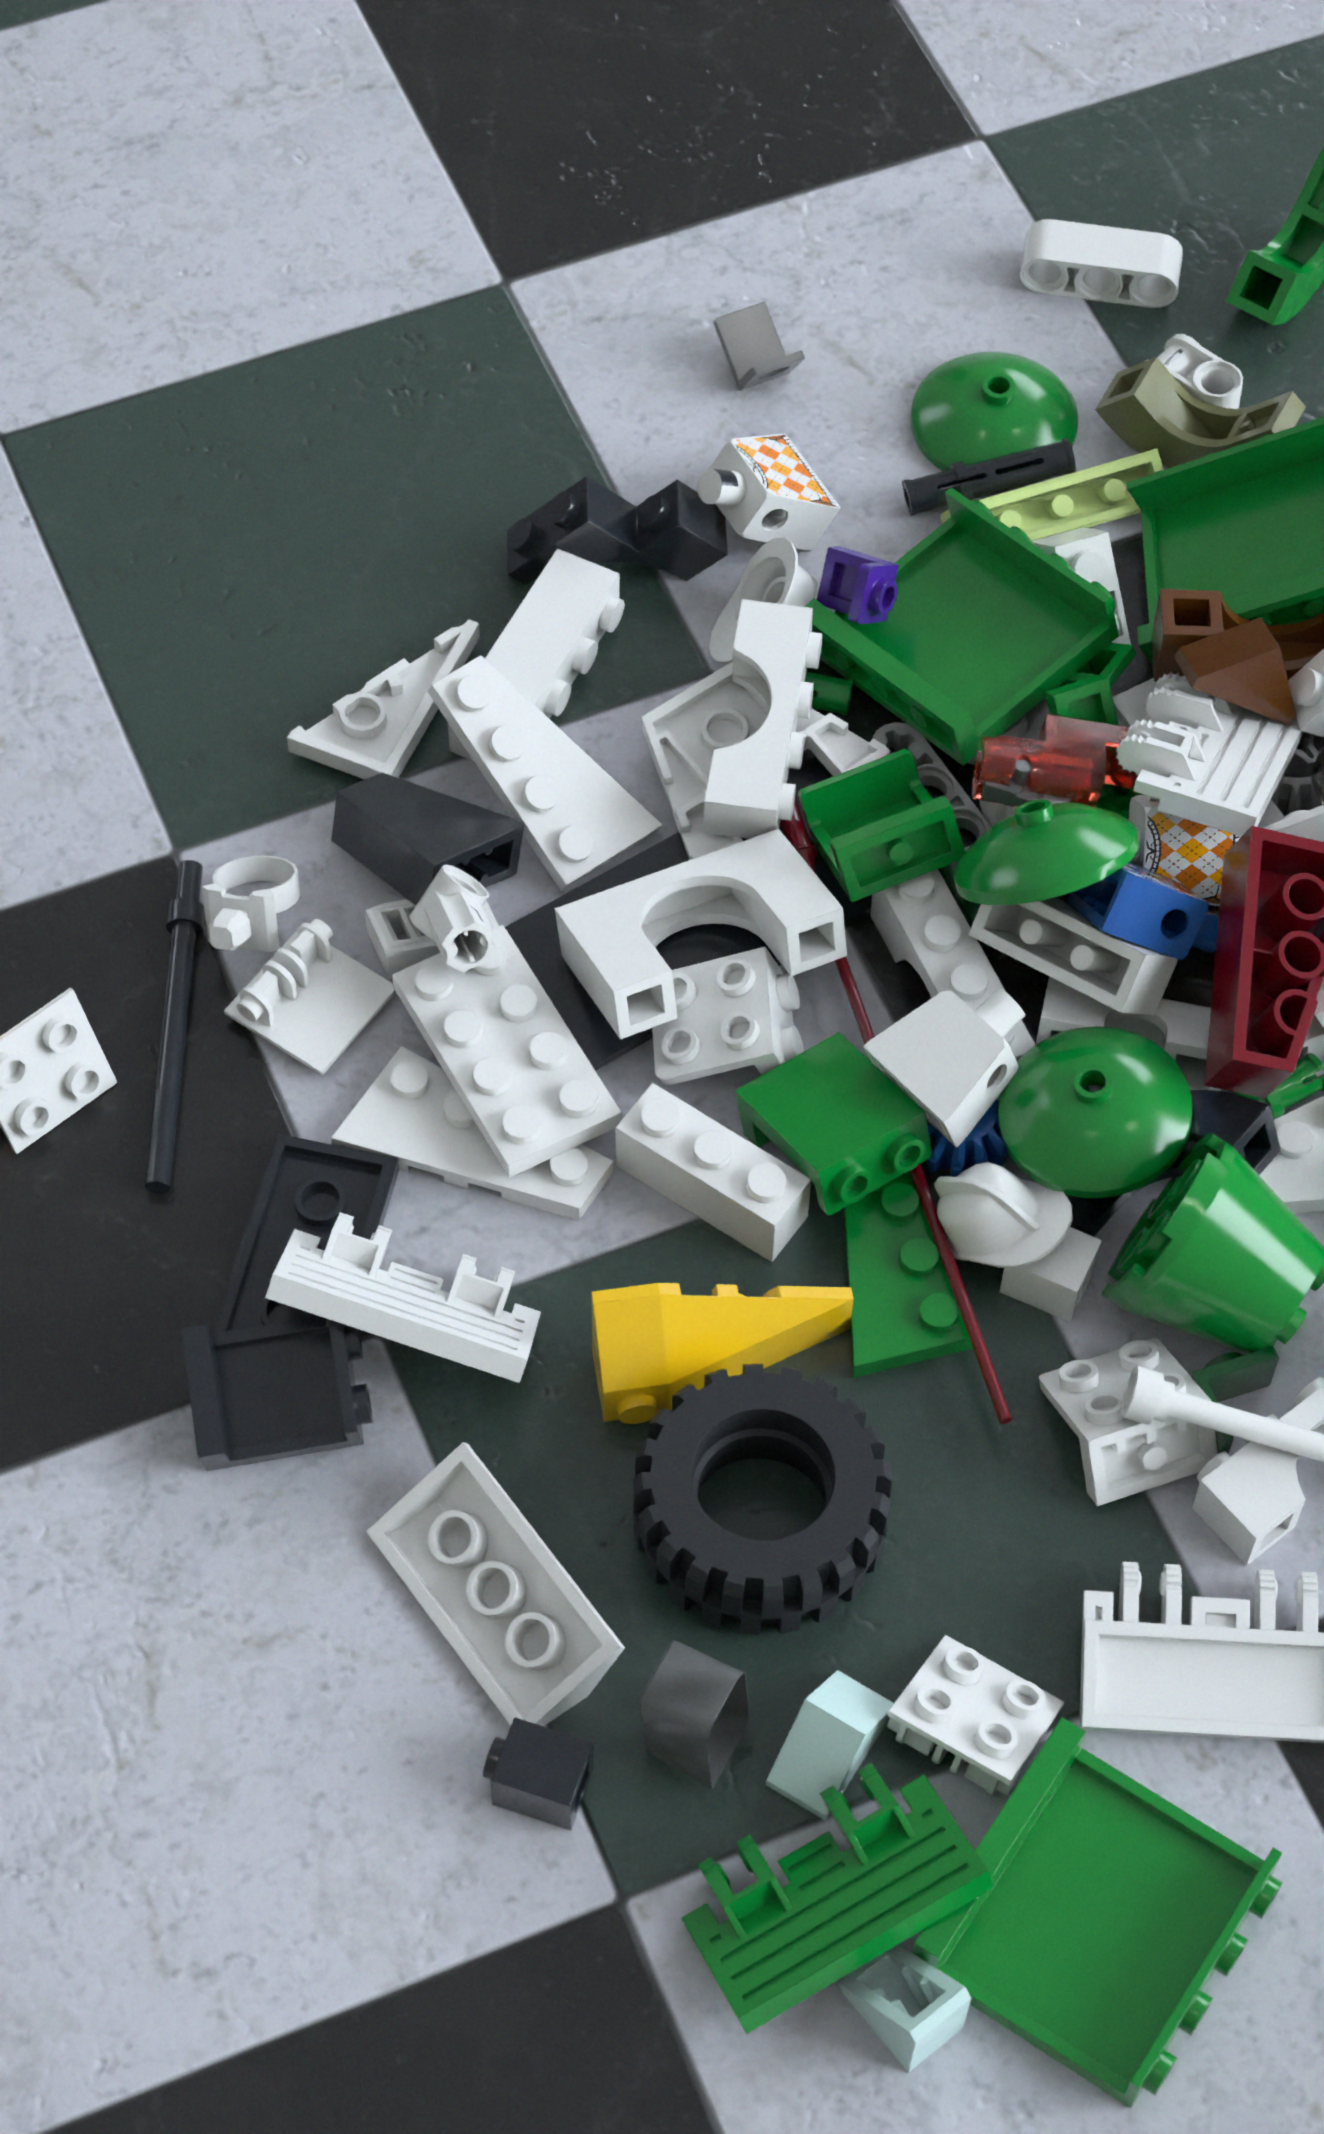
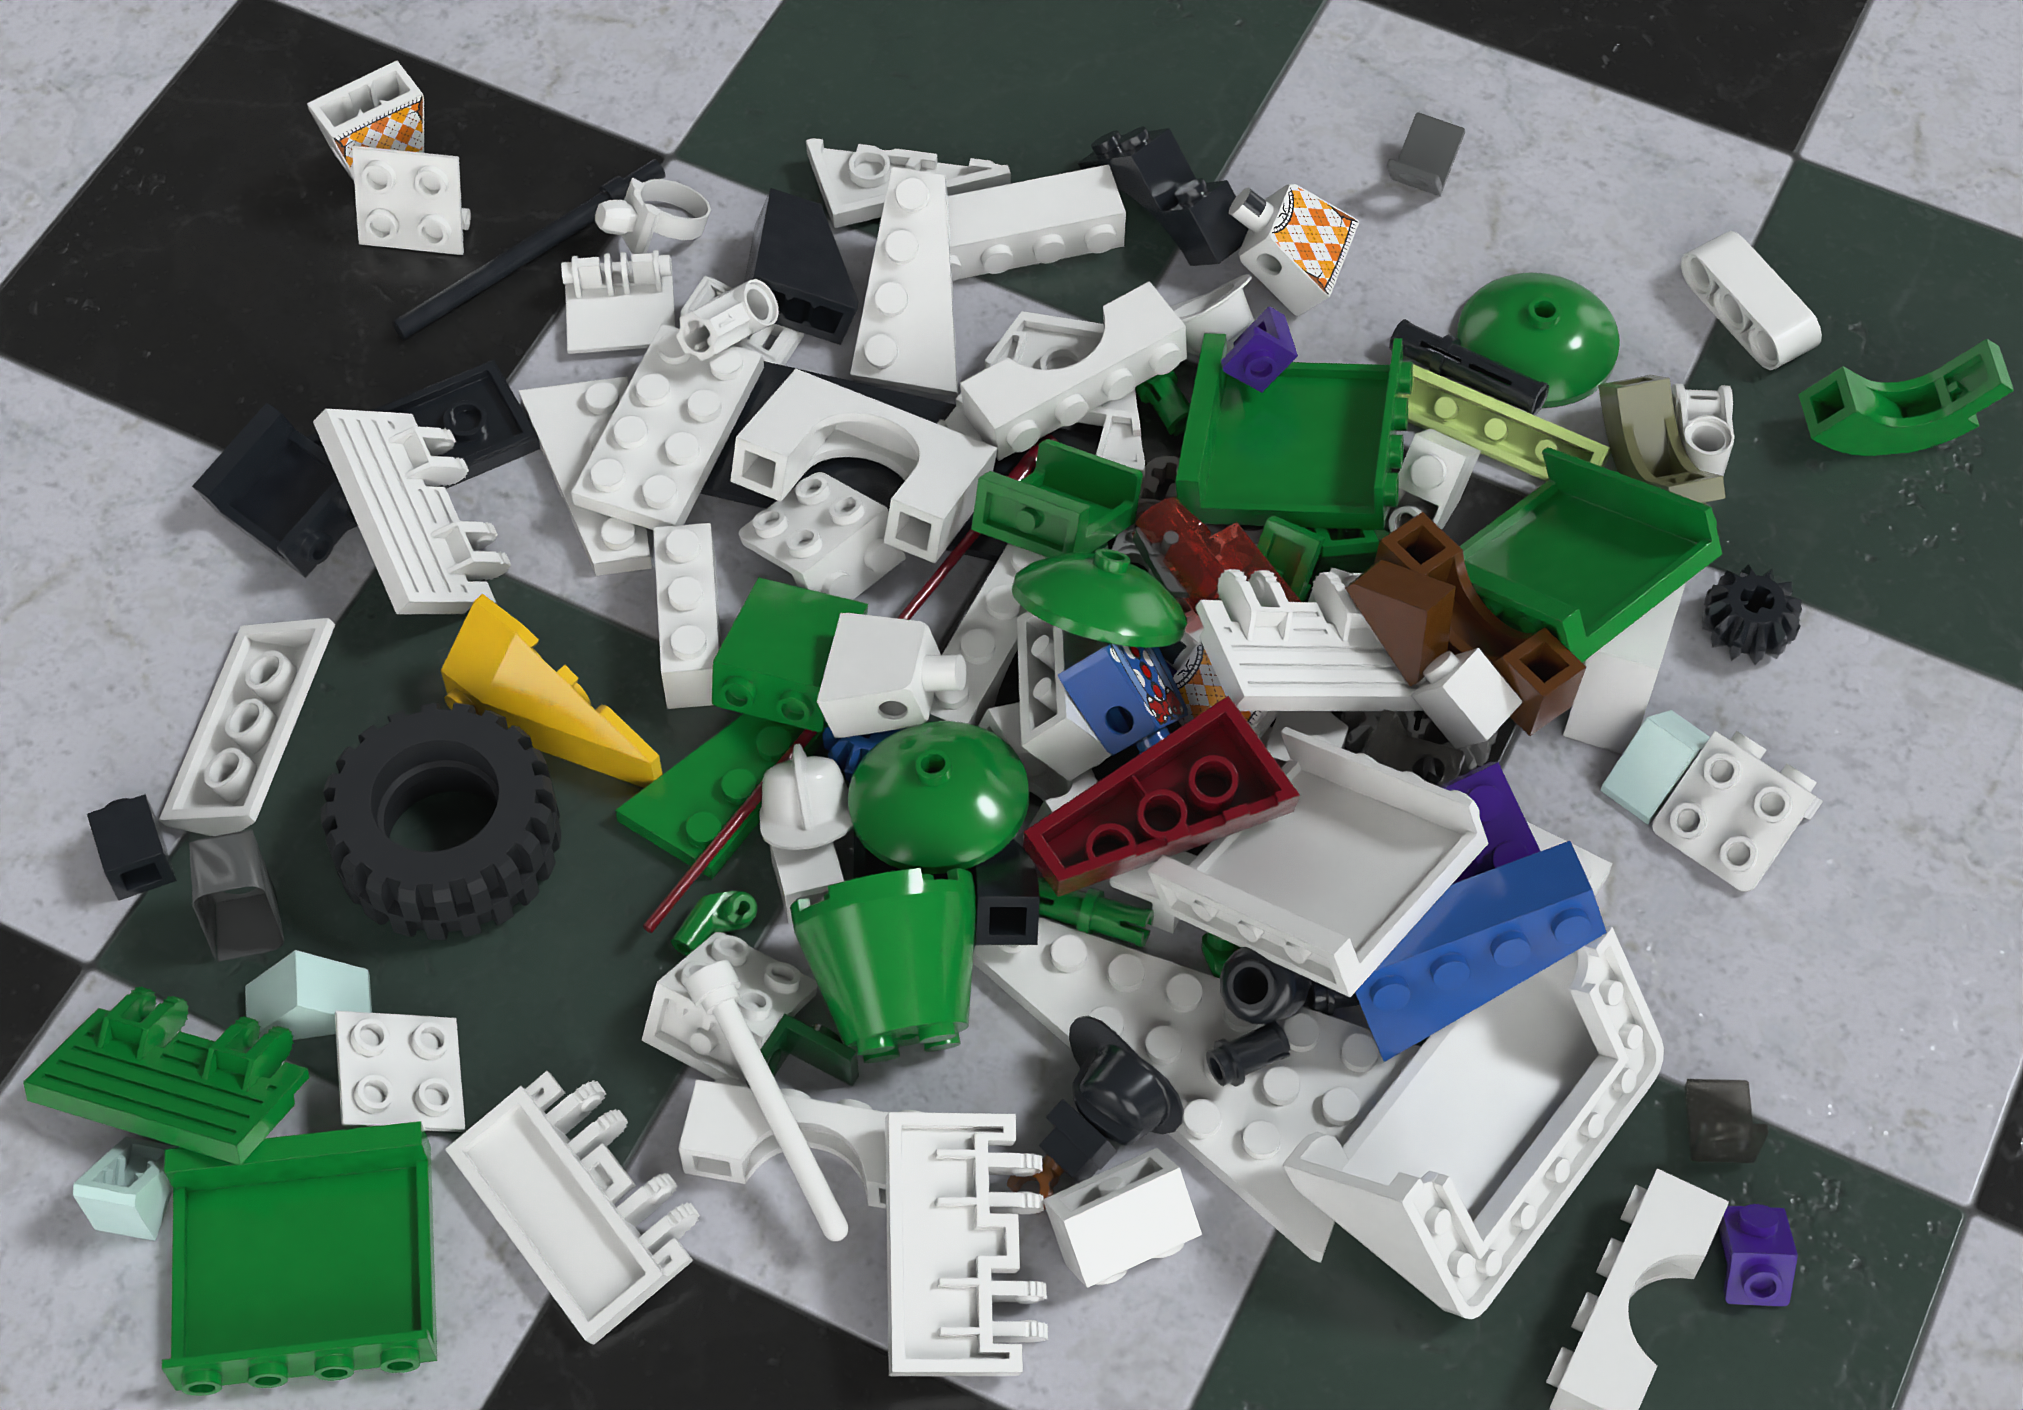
camera: 50 degrees right, 0 degrees up
none -> green arm [671,891,757,956]

